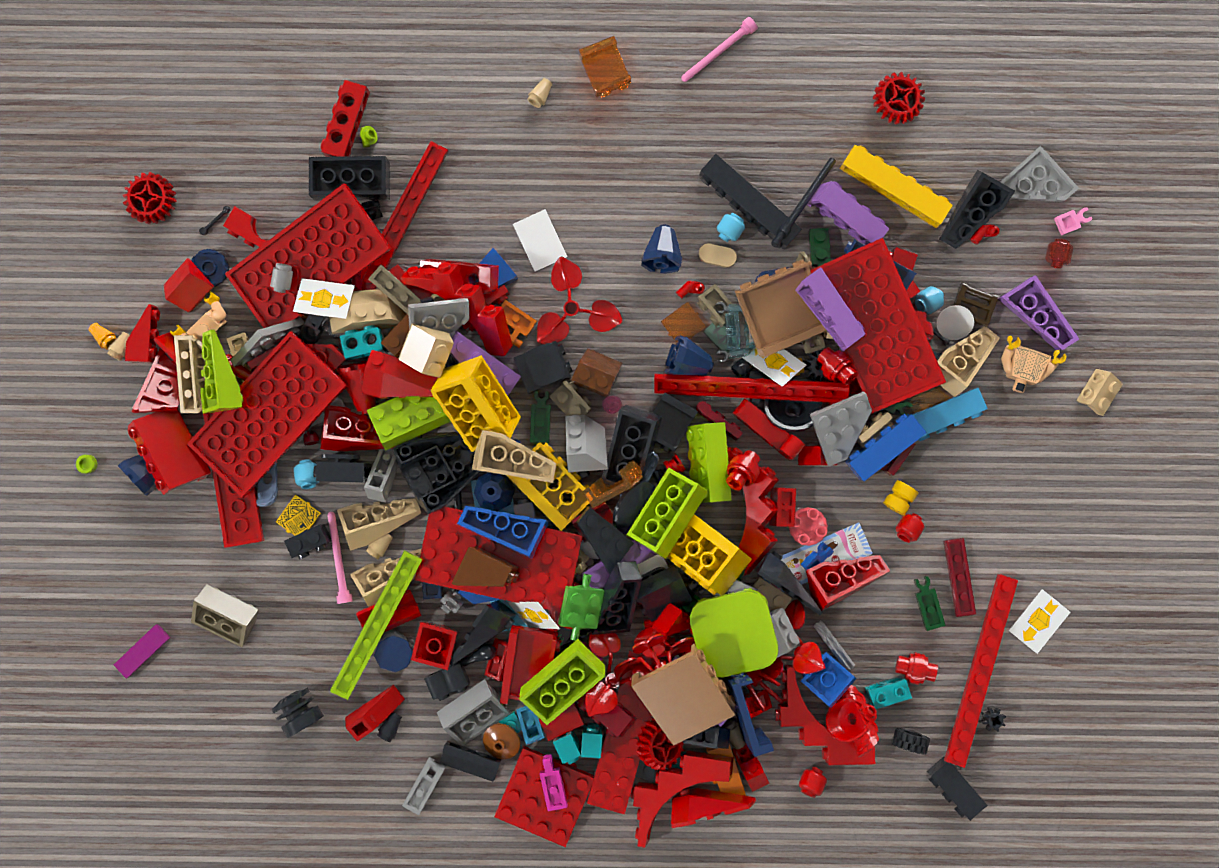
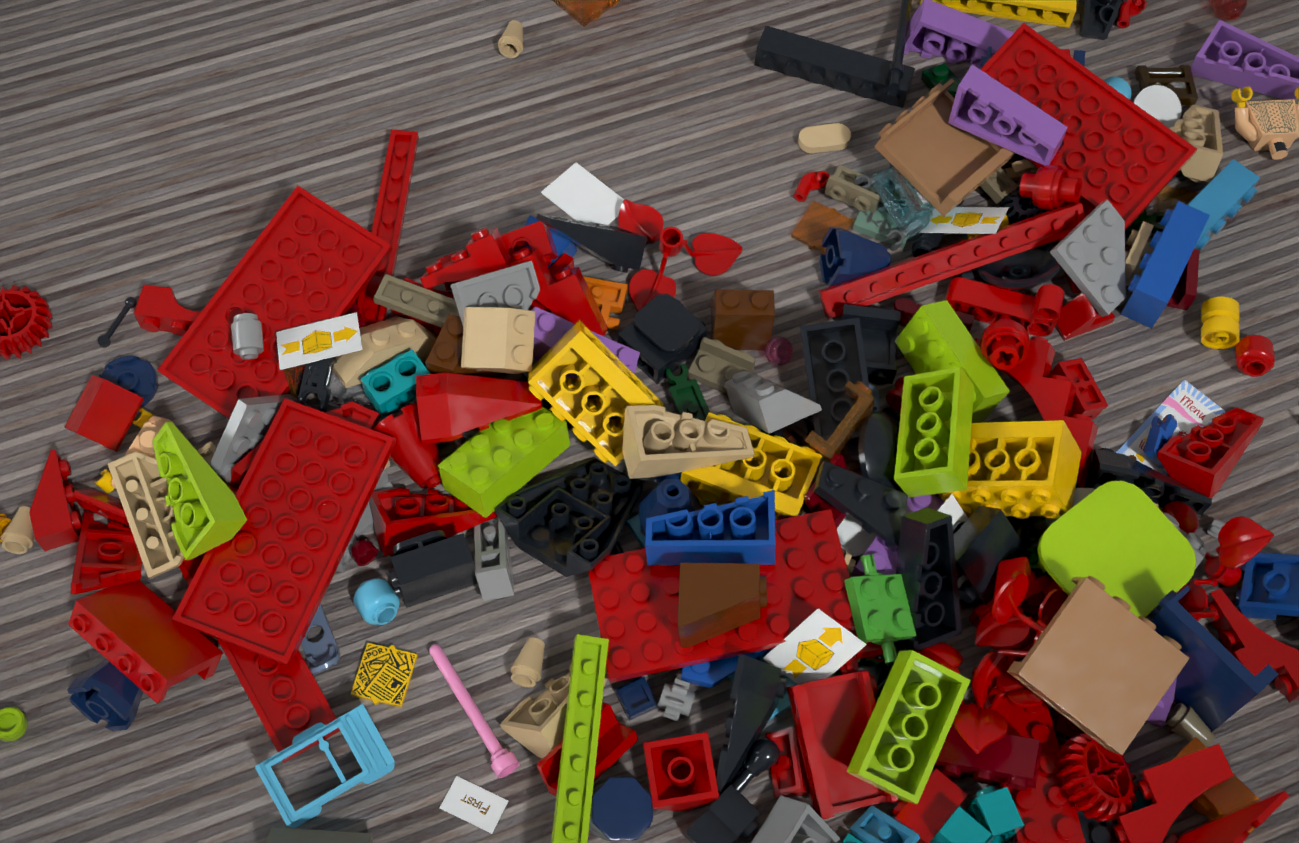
camera: 30 degrees left, 25 degrees down
black brick [284,524,331,560] -> none
black brick [309,156,390,200] -> none
red brick [321,80,370,157] -> none
tan wedge [337,498,421,551] -> none
lime plate [360,126,377,148] -> none
dark blue cone [641,224,682,274] -> none
black brick [683,726,730,749] -> none
medium azure head [717,213,745,242] -> none
red slope [732,743,770,792] -> none
coral dish [789,507,828,546] -> none
none -> medium azure piece [254,704,395,828]
none -> white sticker [440,776,509,834]
none -> black wedge [536,214,647,273]

